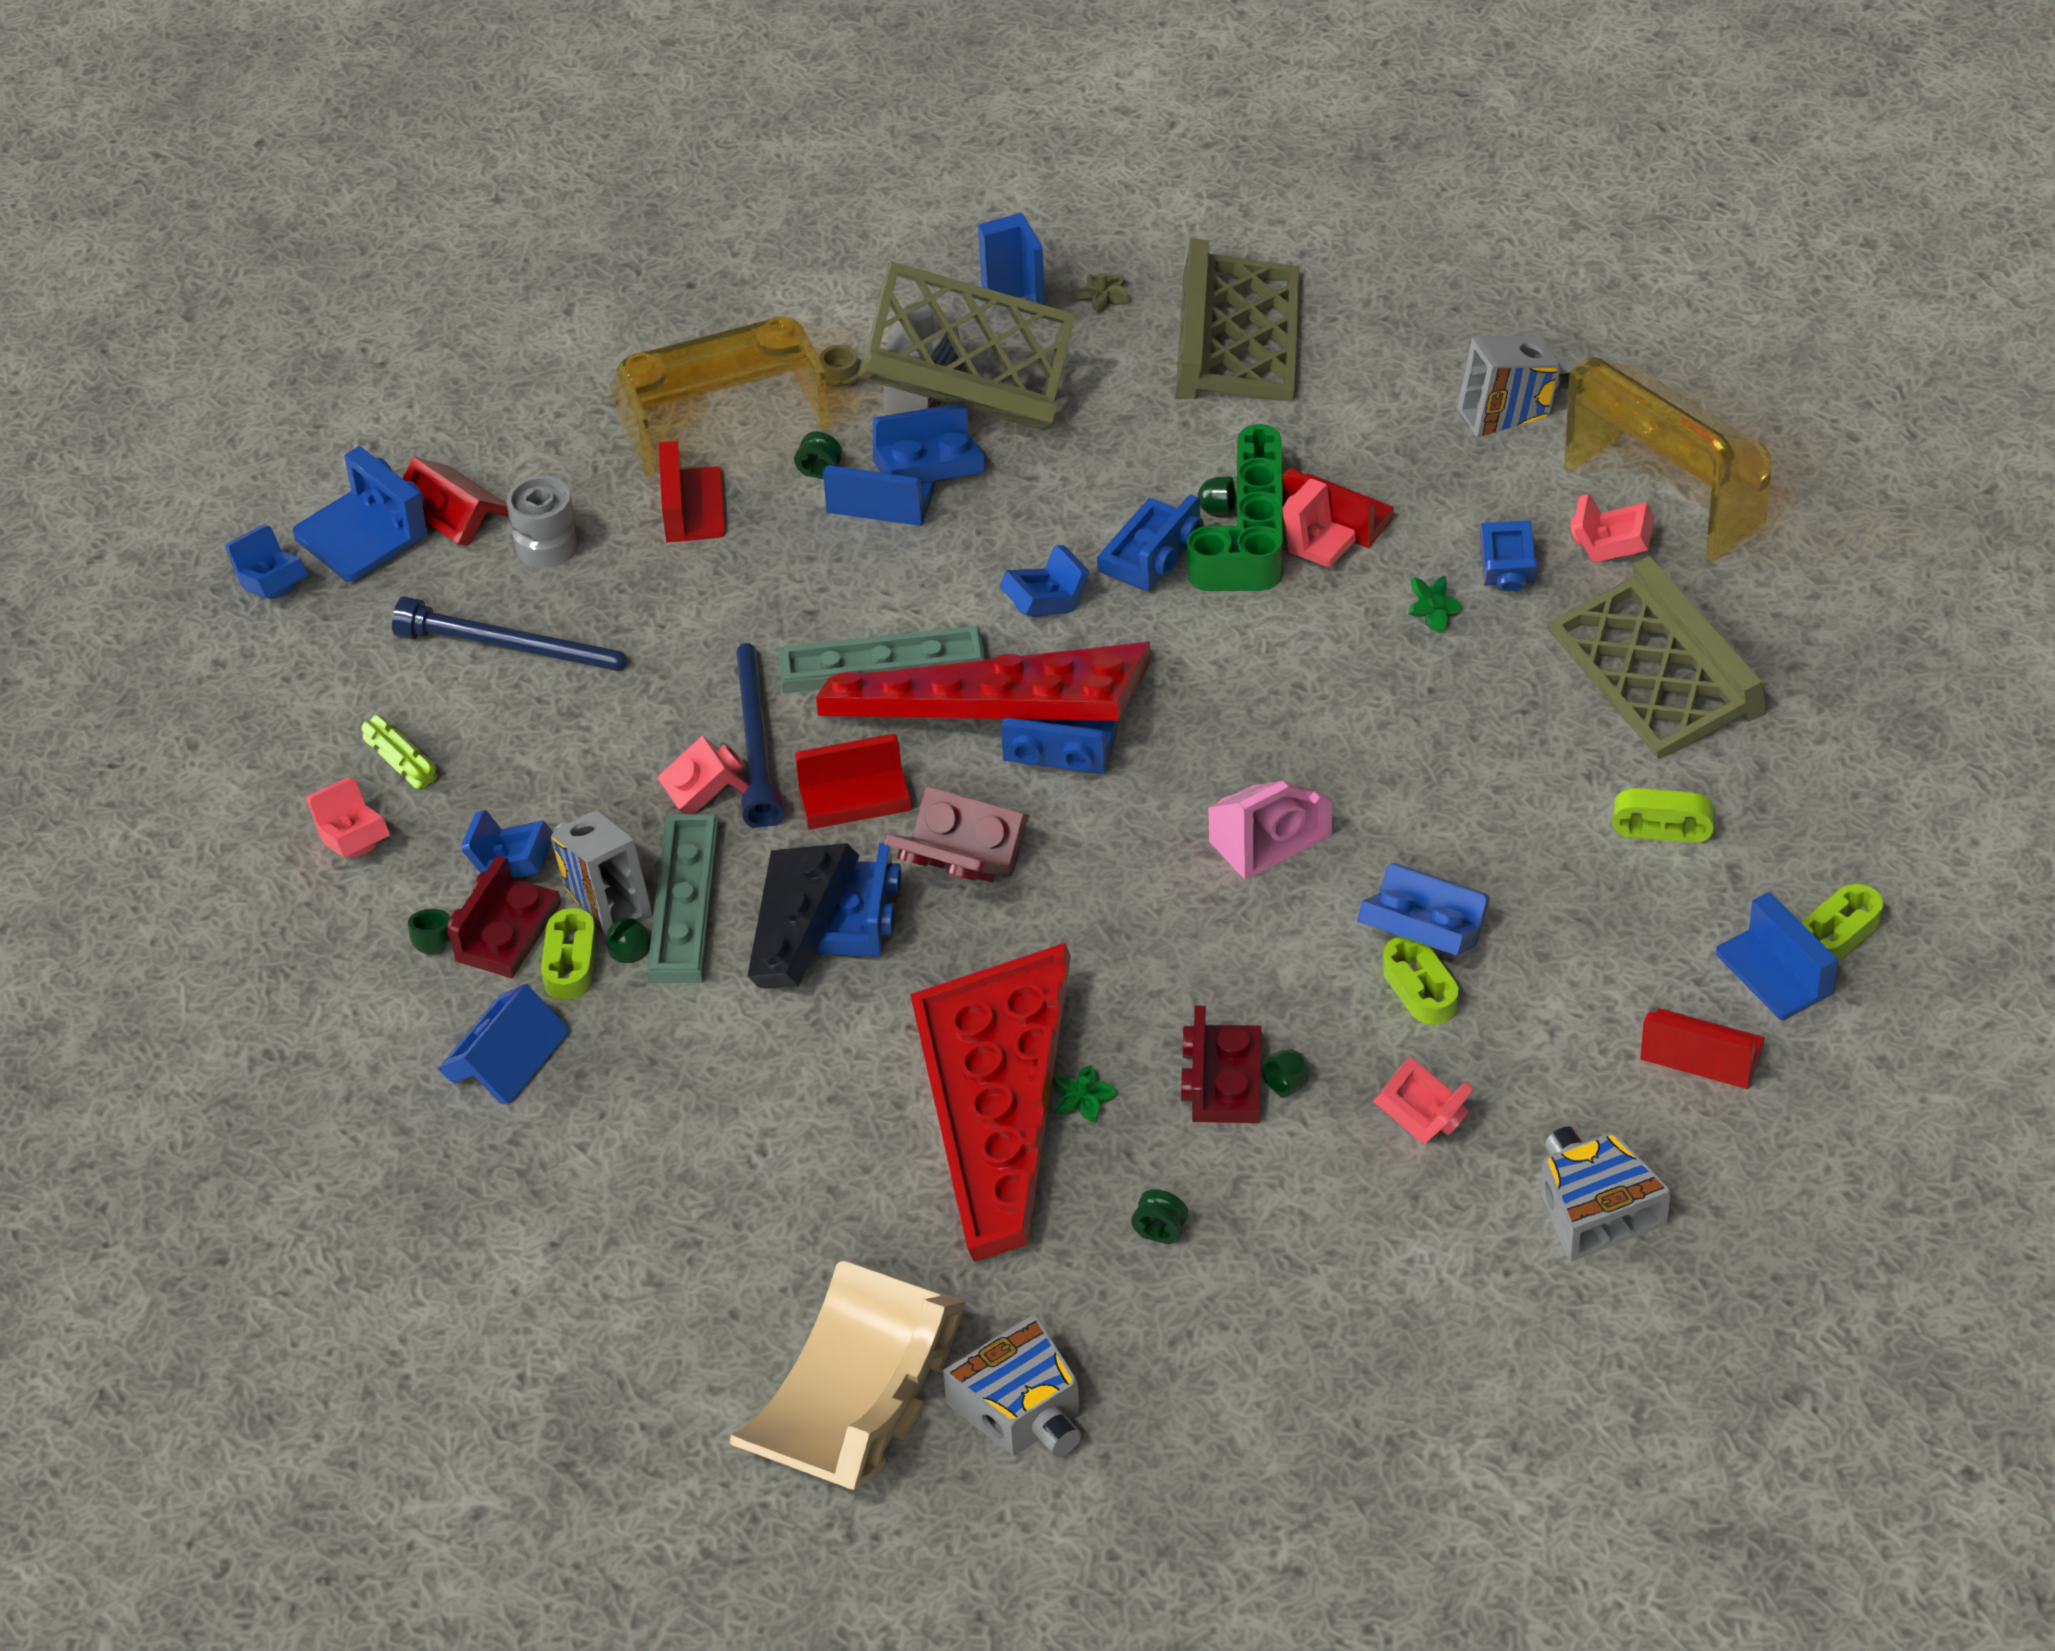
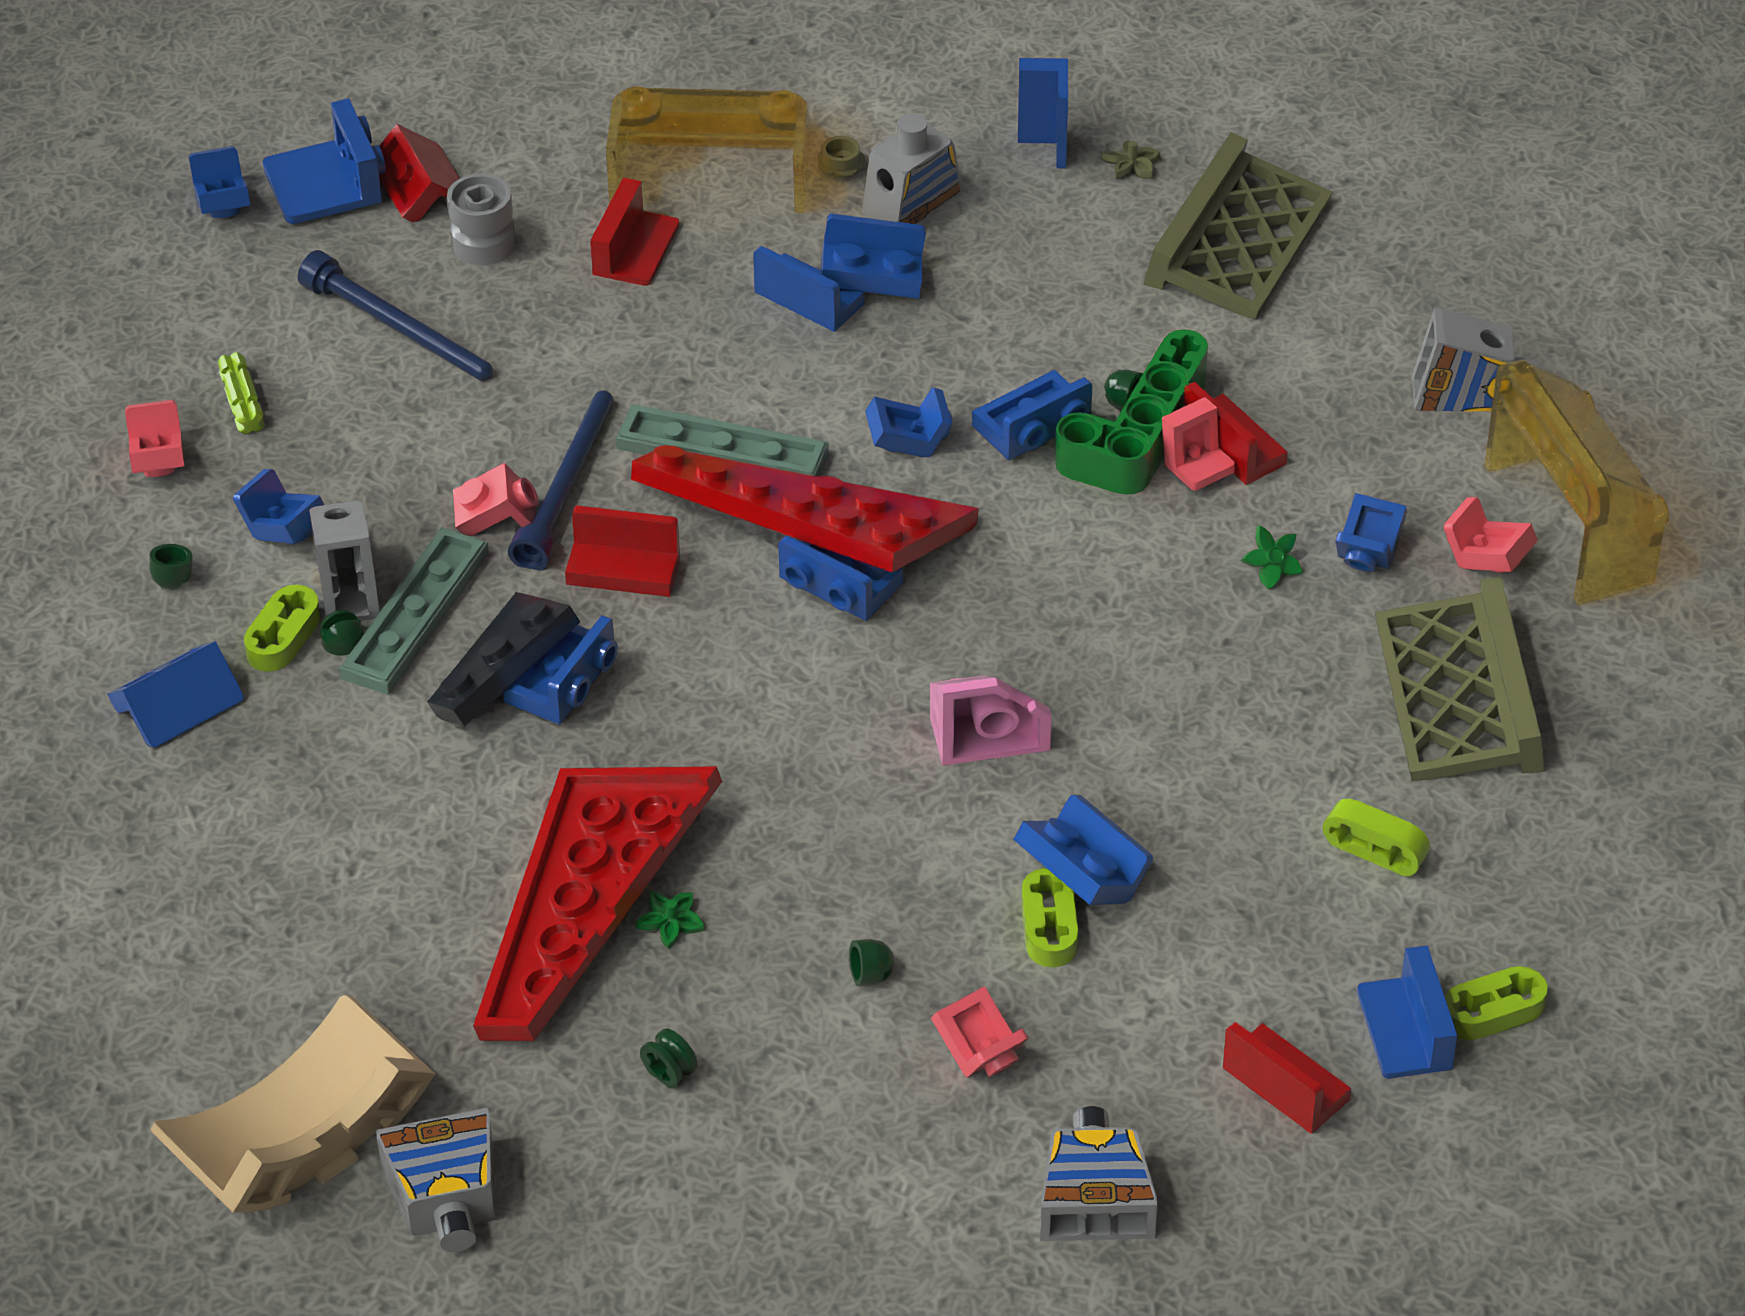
camera: 20 degrees right, 0 degrees up
dark red bracket [447,855,561,979] -> none
dark green bush [794,431,843,479] -> none
olive fence [857,261,1075,429] -> none
bracket [884,786,1029,883] -> none
dark red bracket [1181,1005,1262,1123] -> none

